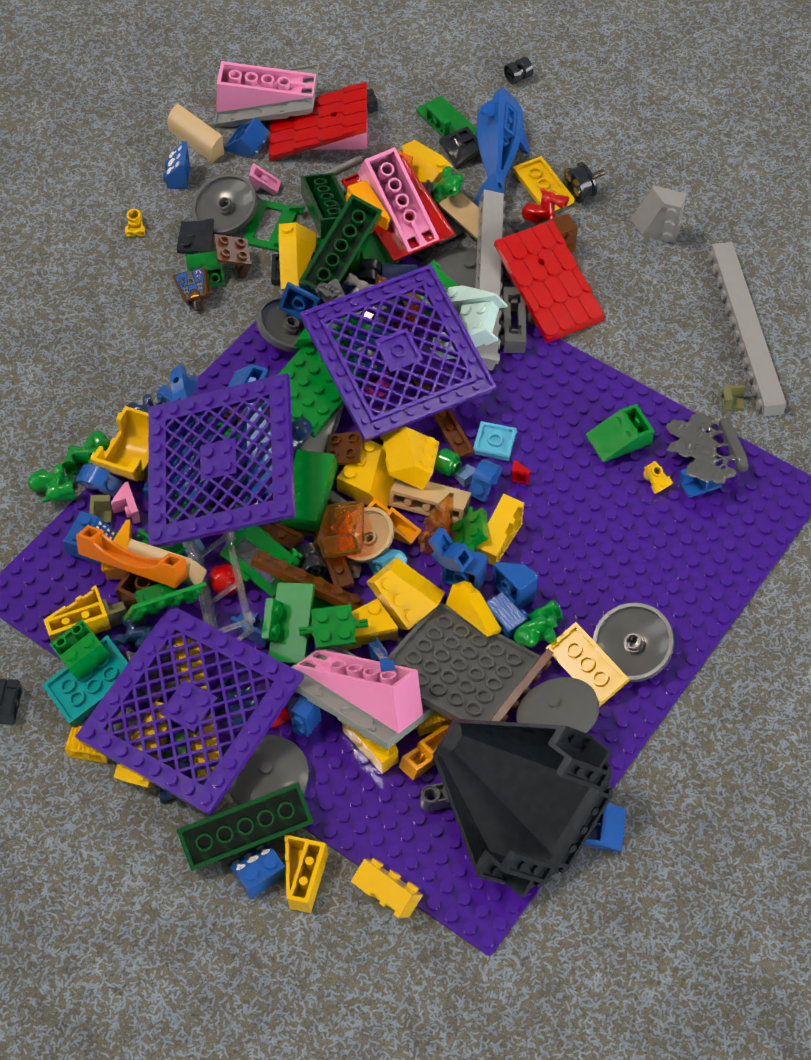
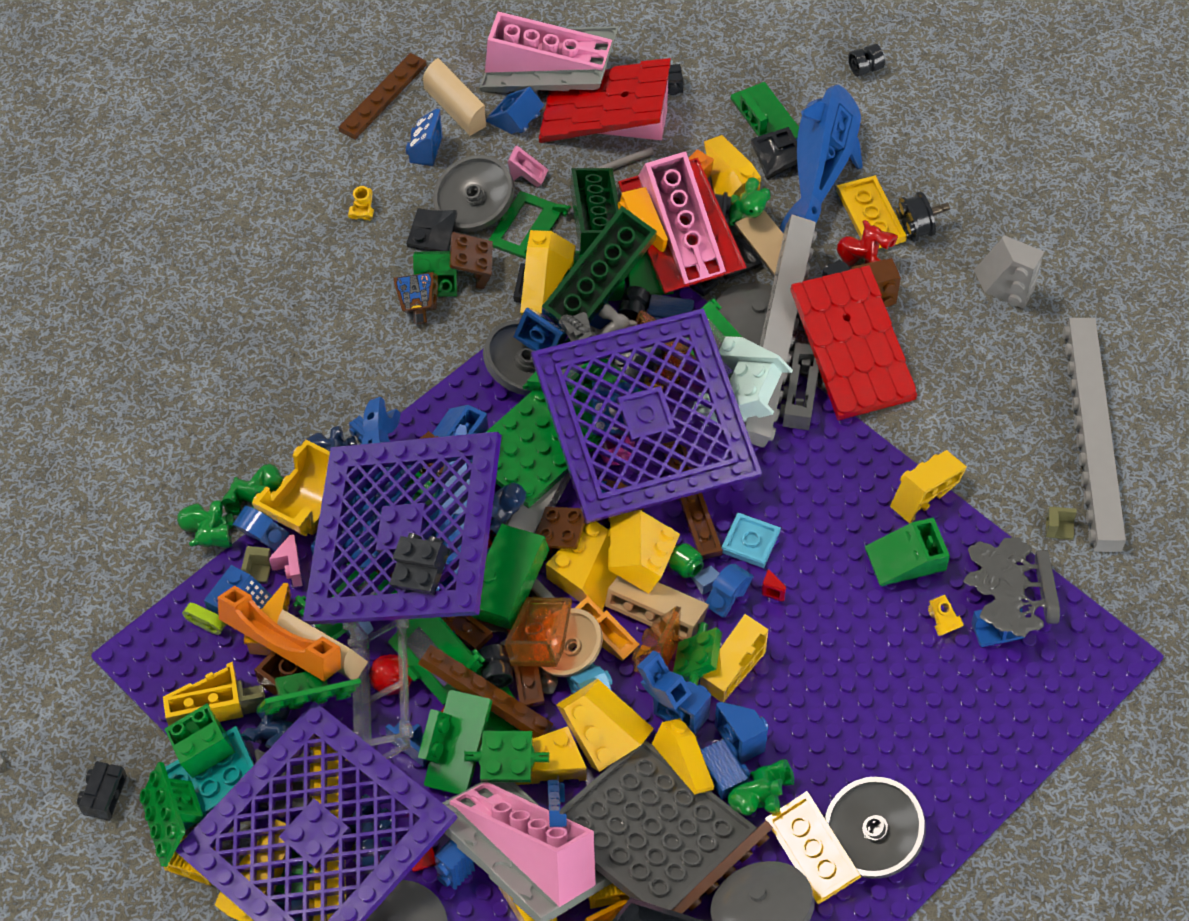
camera: 10 degrees right, 0 degrees up
none -> green bracket [140,762,203,867]
none -> lime beam [182,603,226,635]
none -> reddish brown plate [338,53,427,140]
none -> black plate [389,533,450,595]
none -> yellow wedge [890,450,967,523]

